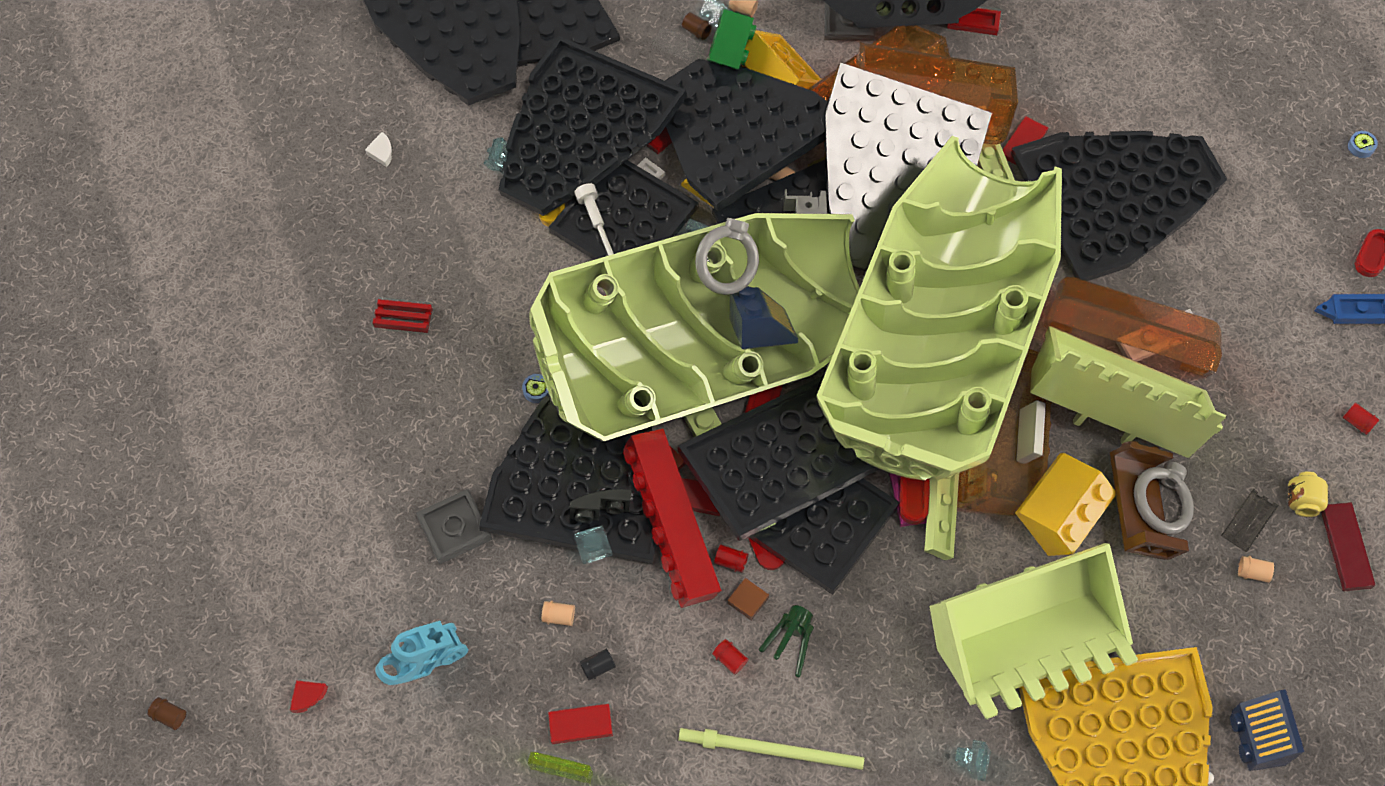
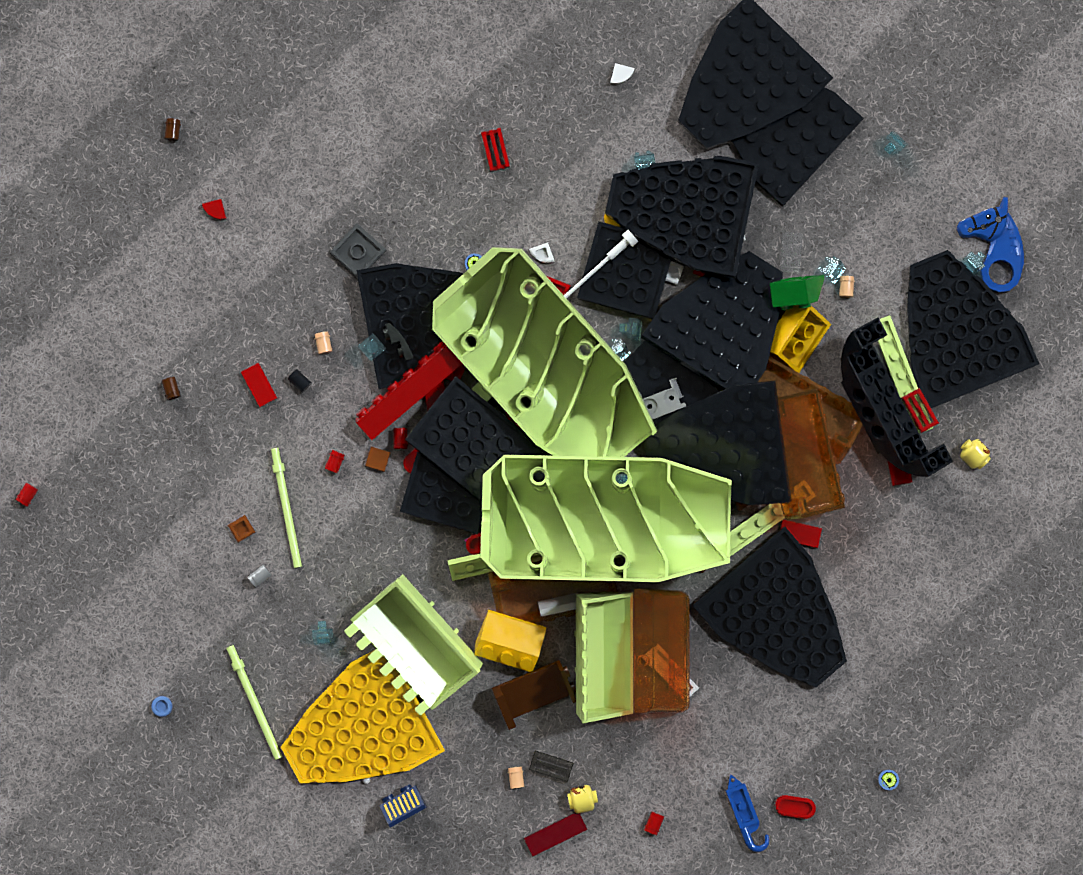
camera: 65 degrees right, 20 degrees up
medium azure piece [375,621,468,685] -> none
clear neon green tile [528,751,593,784] -> none
reddish brown piece [682,12,712,40] -> none
light grey piece [695,218,759,295] -> none
dark blue slope [730,286,798,349] -> none
dark green plant [759,605,814,678] -> none
light grey piece [1134,462,1194,534] -> none

